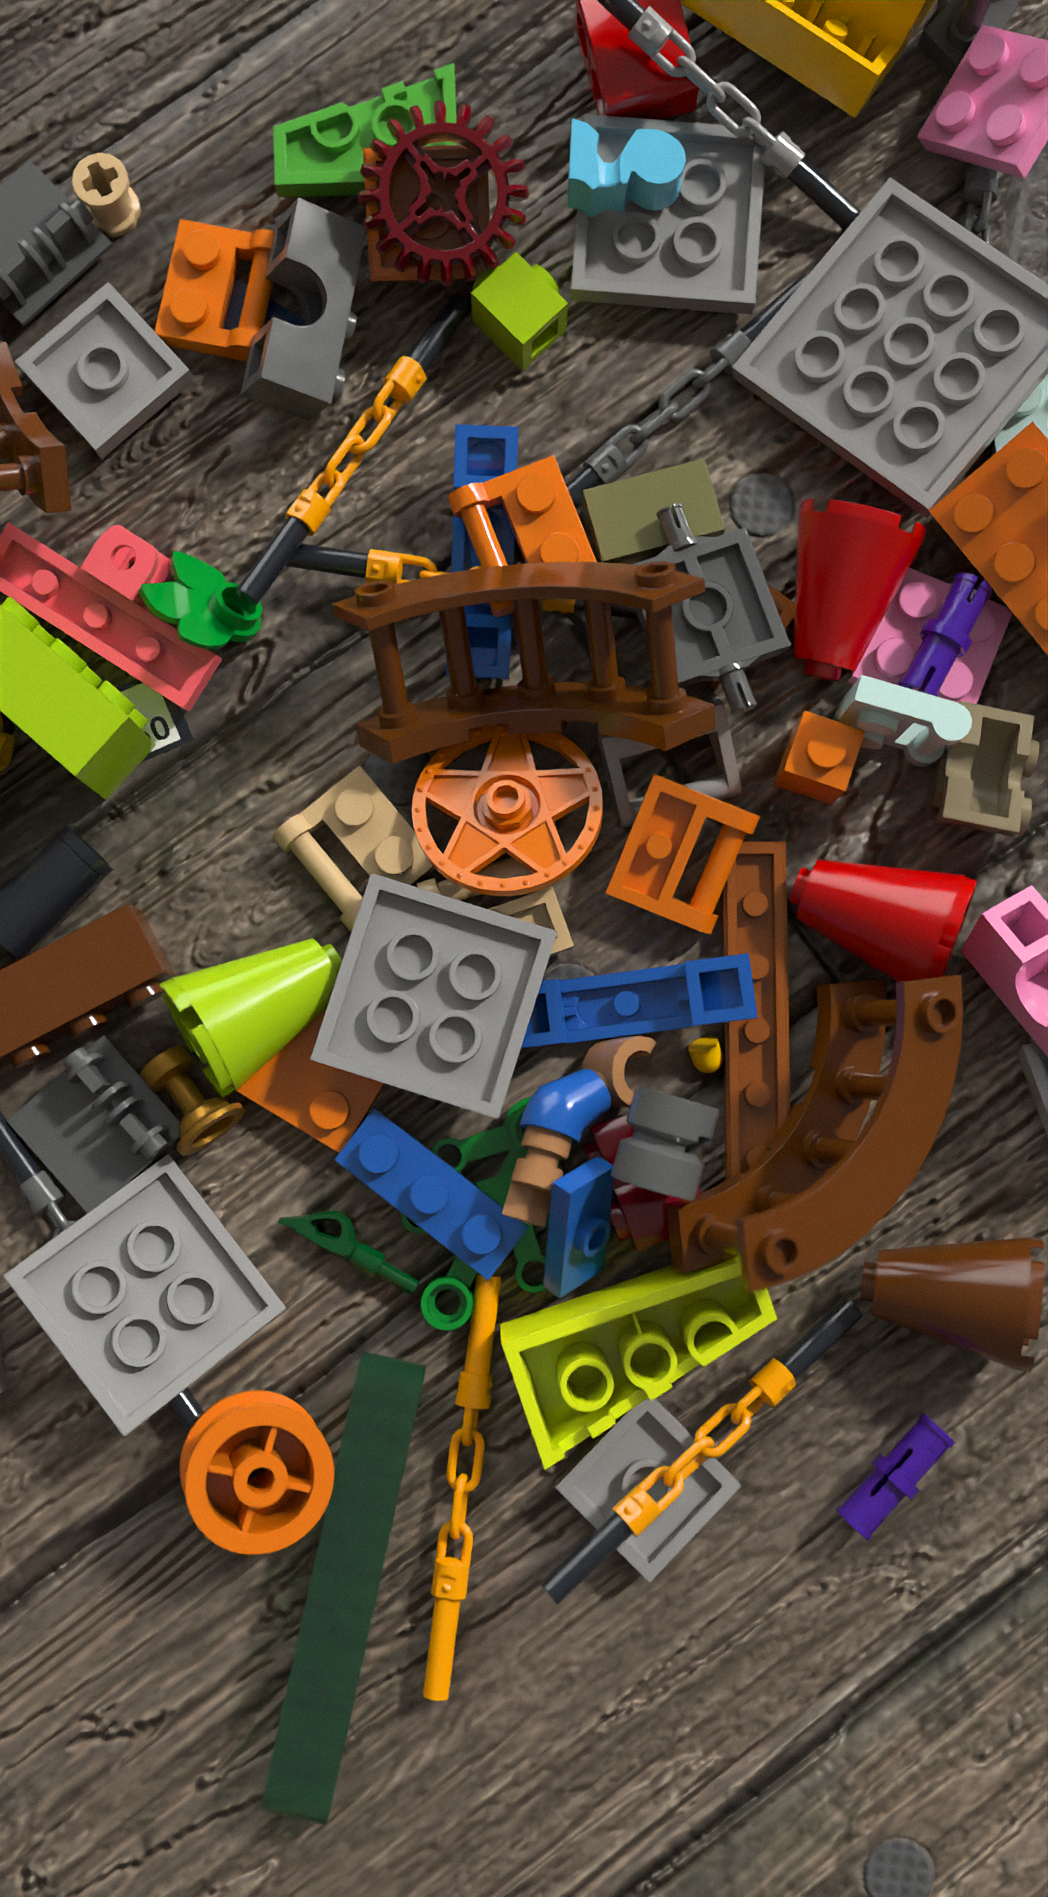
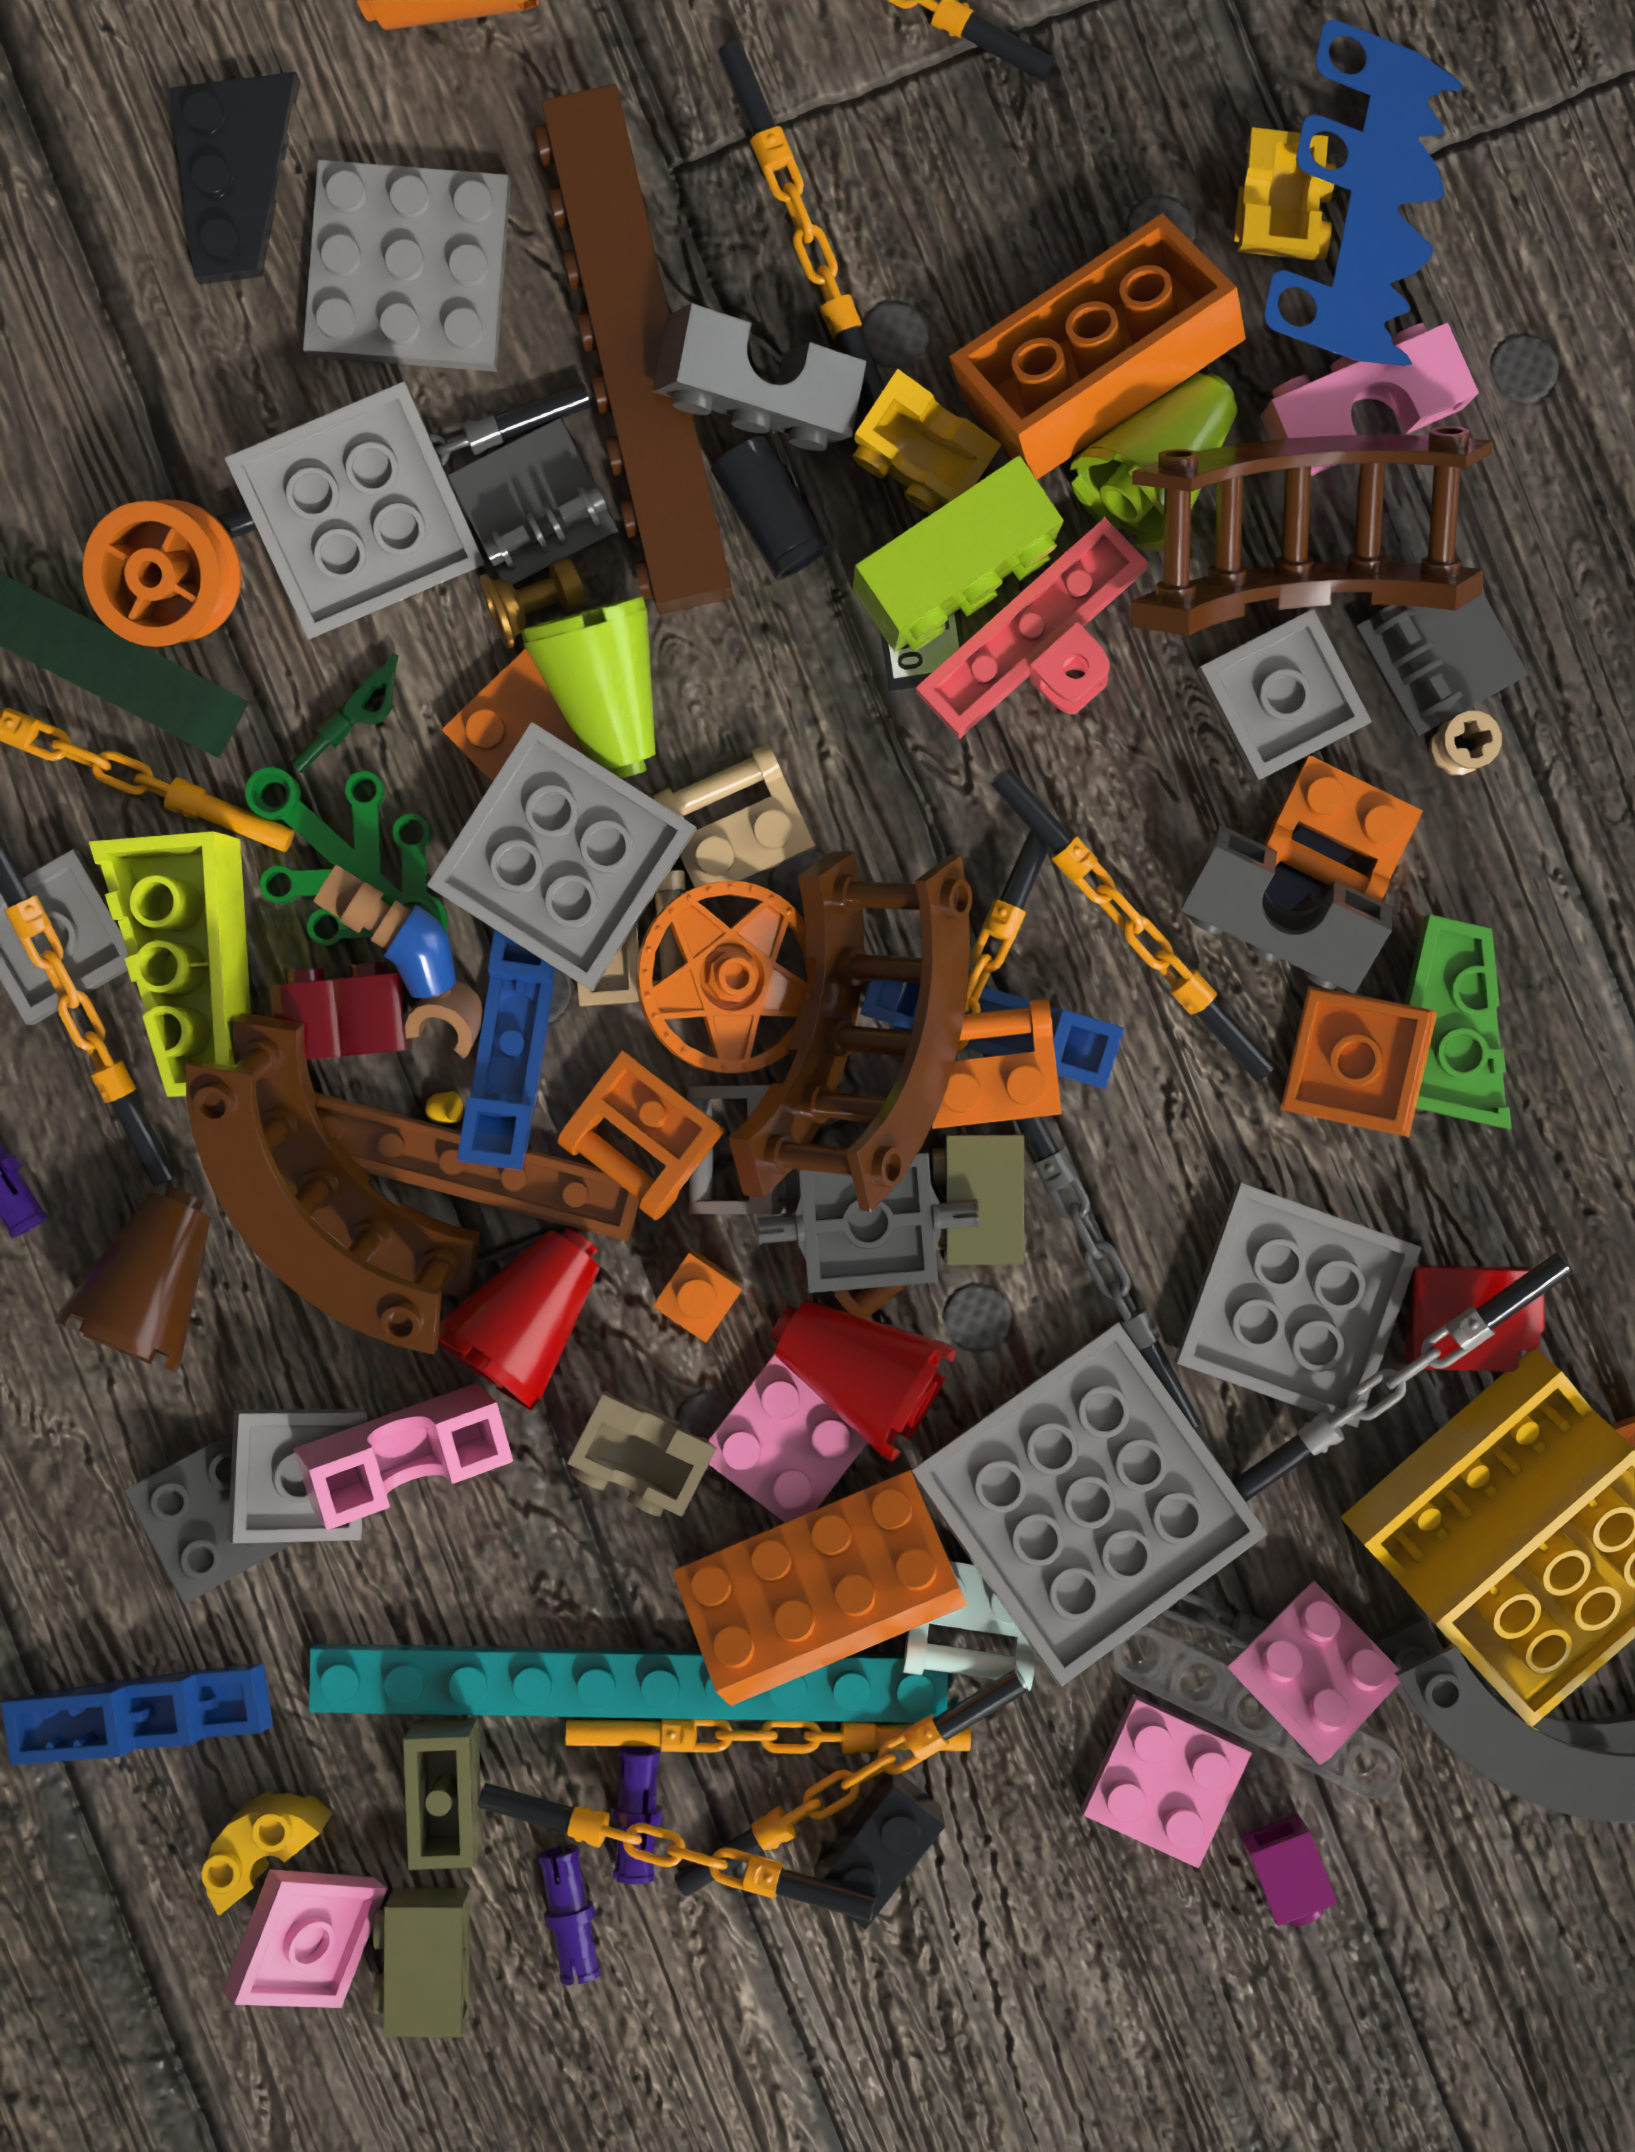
camera: 110 degrees right, 5 degrees up
green plate [139,550,262,649] -> none
blue plate [334,1108,529,1280] -> none
dark red gear [358,101,529,287] -> none
lime brick [471,252,568,371] -> none
blue plate [543,1156,614,1298] -> none
medium azure leg [567,118,686,218] -> none
dark grey wheel [610,1085,720,1201] -> none
light aqua plate [834,675,972,767] -> none
dark purple pin [898,573,993,697] -> none

